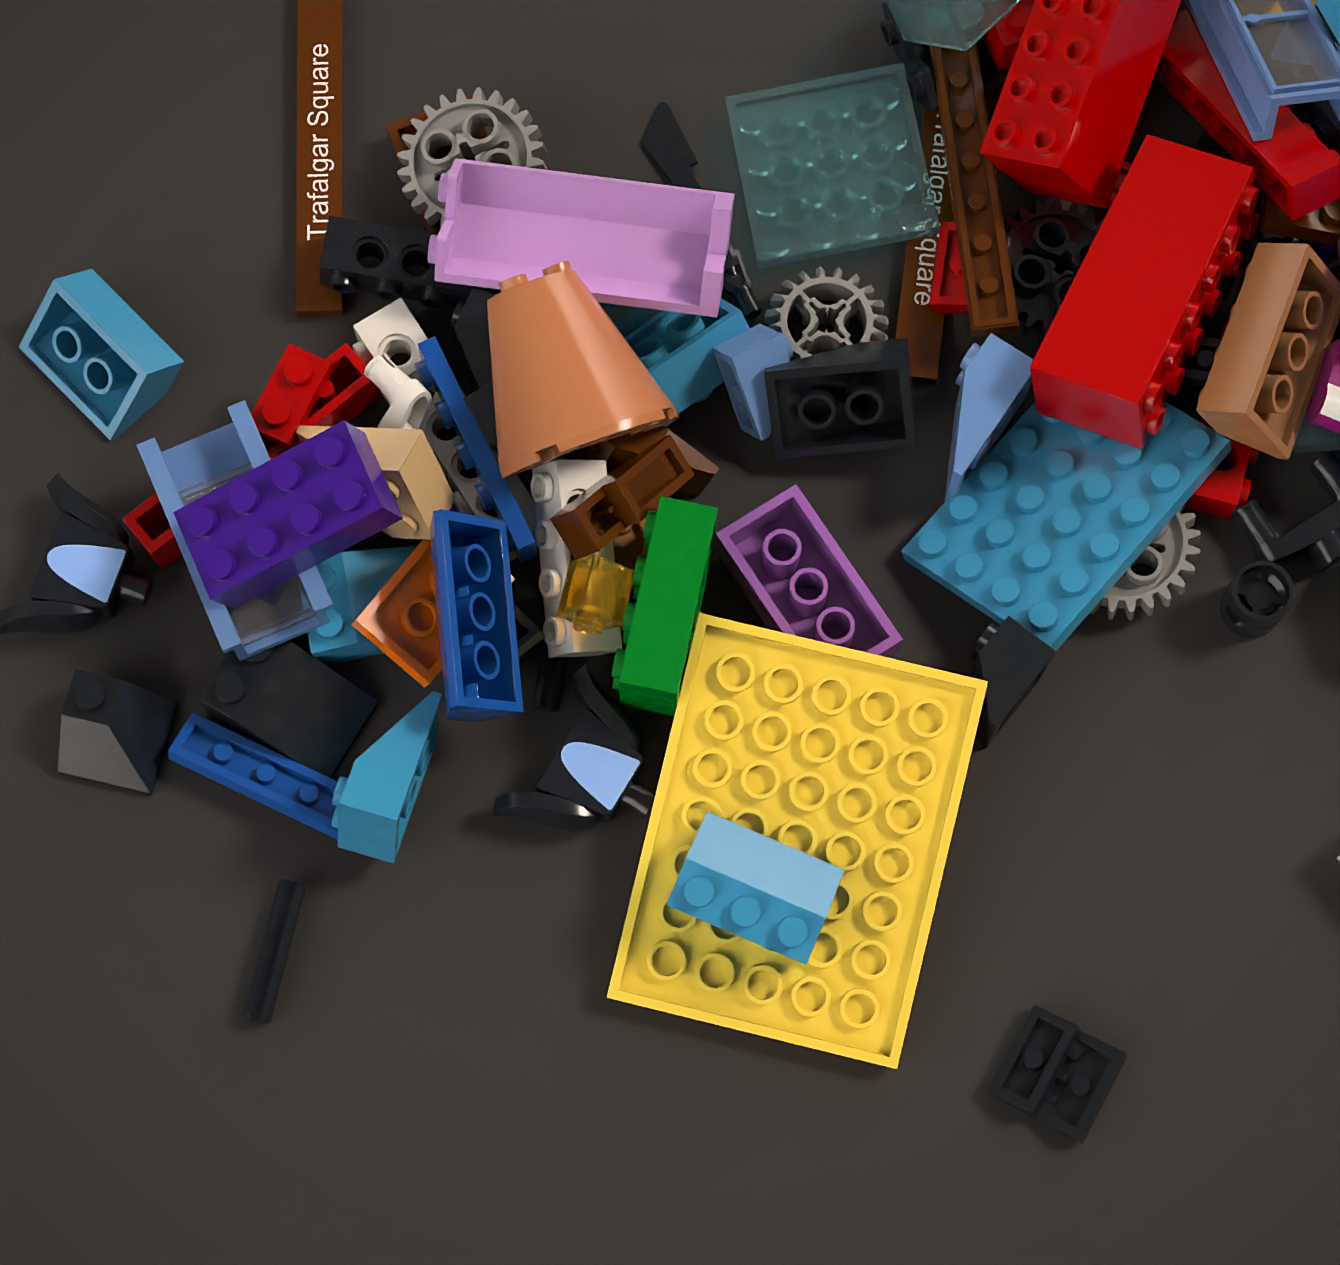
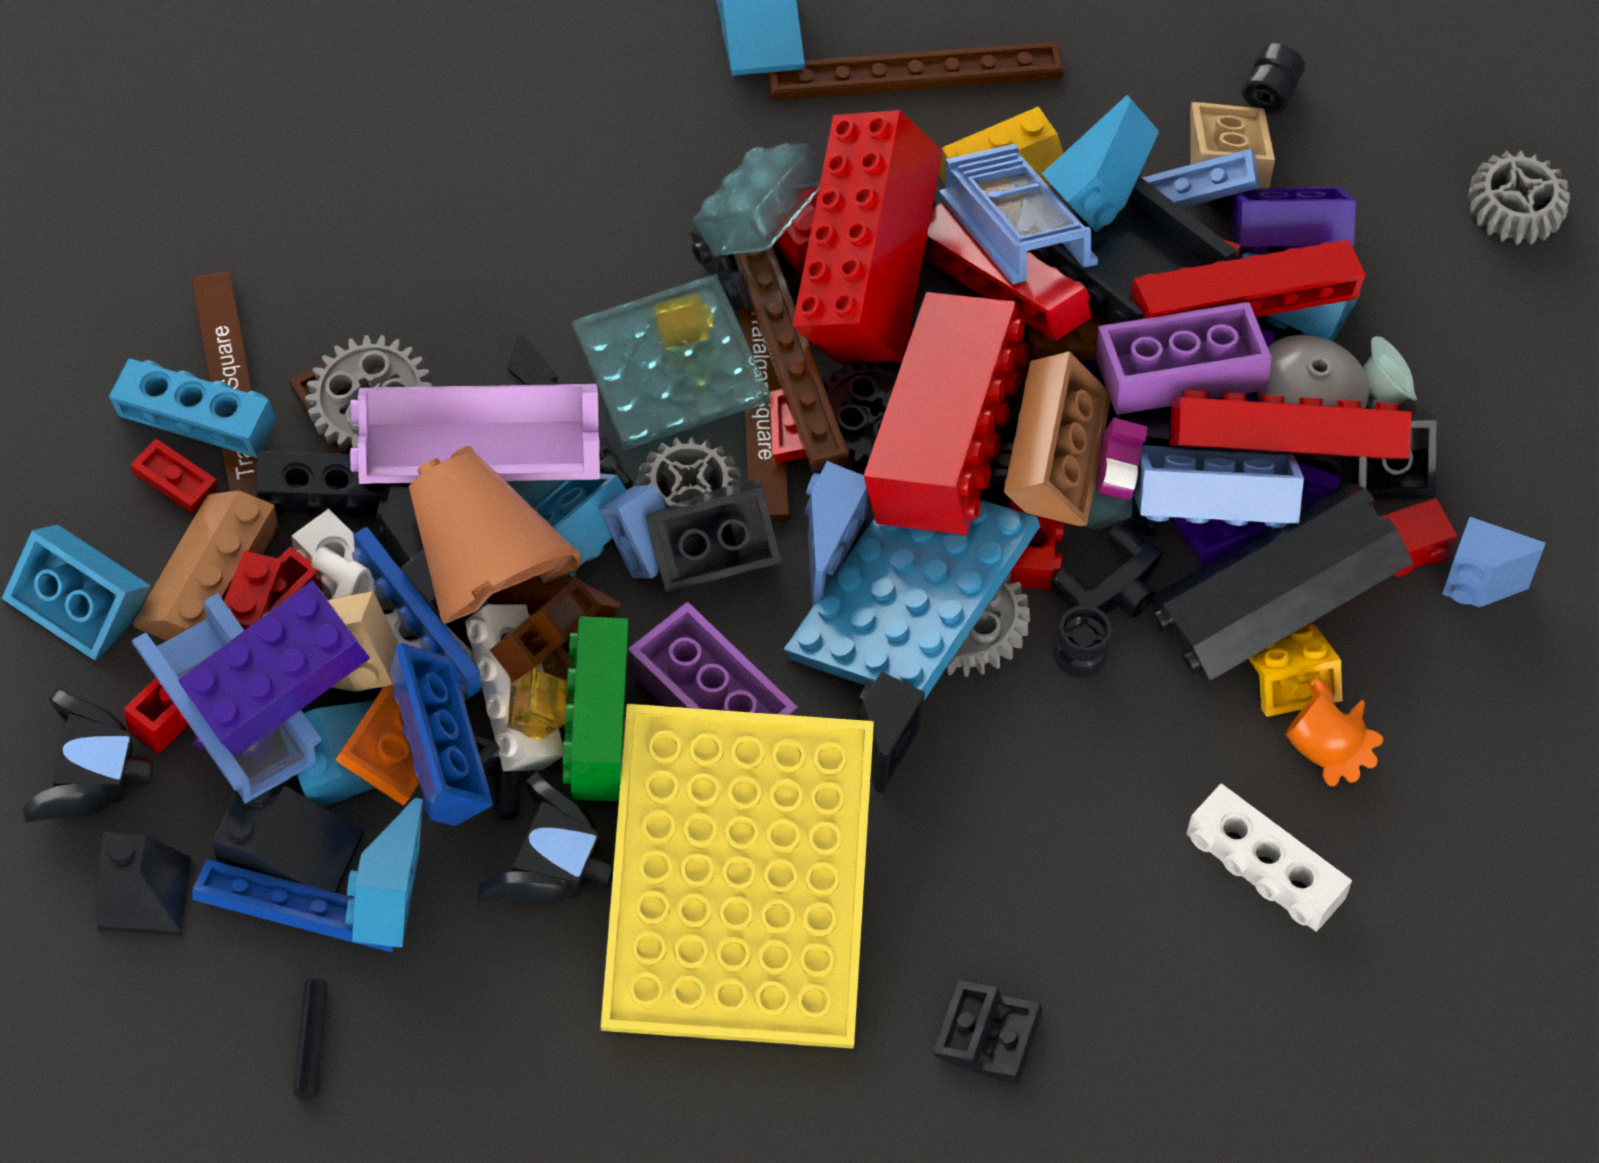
camera: 15 degrees left, 15 degrees down
dark azure slope [666,811,844,965] -> none
none -> dark azure brick [109,358,277,458]
none -> red plate [130,439,218,514]
none -> medium nougat slope [133,490,279,641]
none -> clear yellow brick [654,293,714,350]

